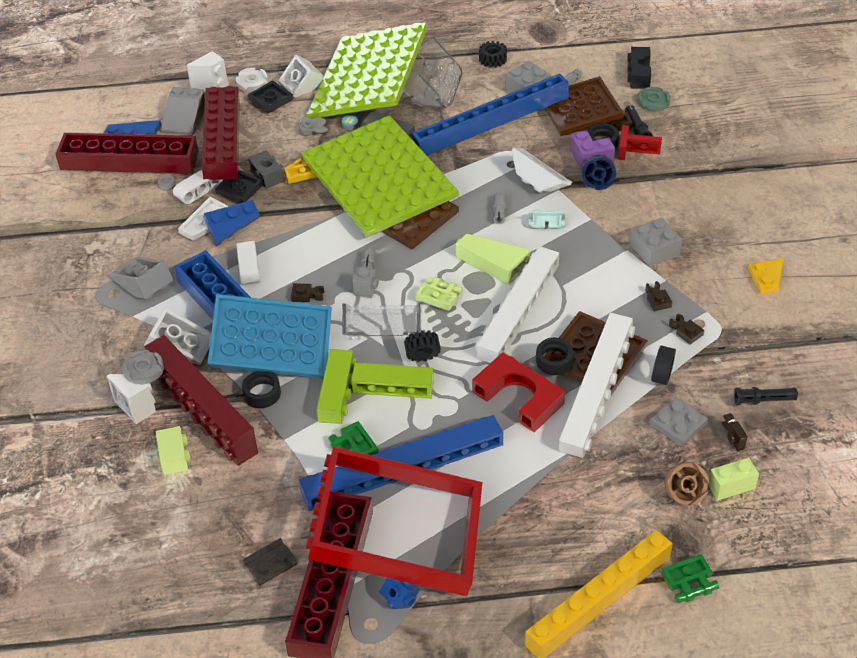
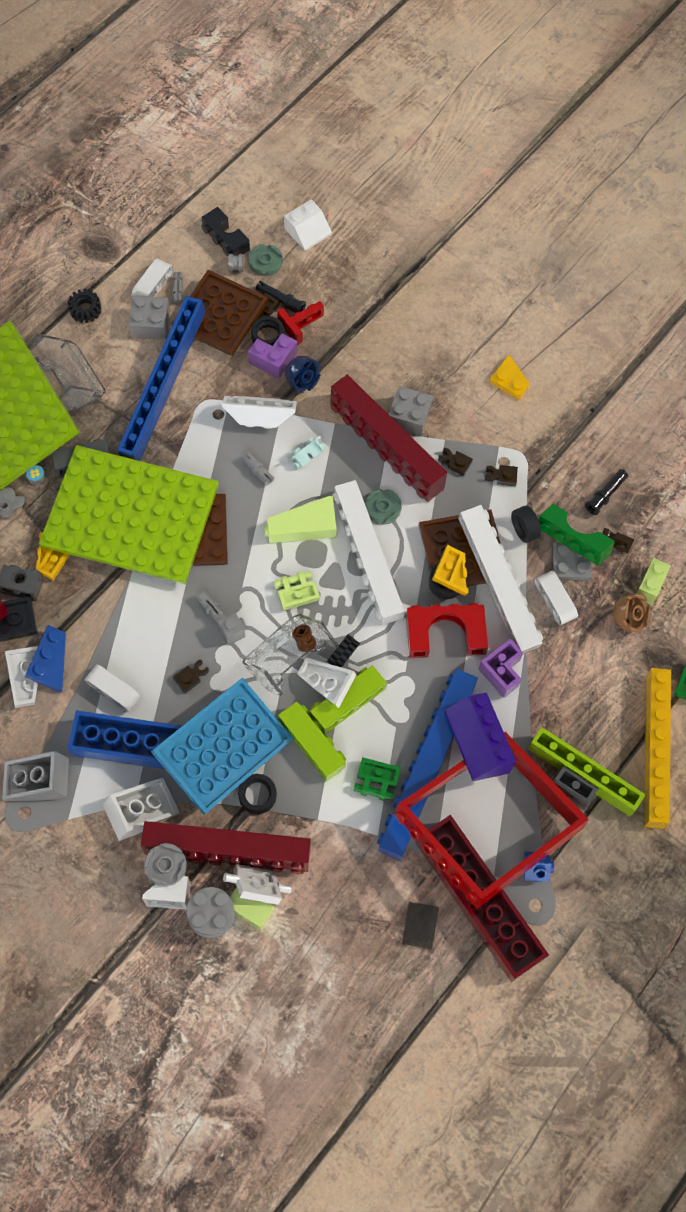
camera: 50 degrees left, 20 degrees up
none -> white beam [132,258,174,298]
none -> light grey wheel [187,887,235,938]
none -> white plate [223,864,292,905]
none -> light grey wheel [228,254,243,272]
none -> white slope [284,199,332,251]
none -> reddish brown wheel [292,625,316,652]
none -> white wing [297,658,356,708]
none -> dark red brick [330,374,448,502]
none -> sand green tile [365,489,402,525]
none -> yellow wing [432,545,468,596]
none -> dark purple slope [445,692,516,782]
none -> medium lavender brick [478,639,523,698]
none -> lime brick [527,727,646,817]
none -> white beam [534,571,578,625]
none -> green arch [539,504,614,566]
none -> dark grey brick [553,766,598,810]

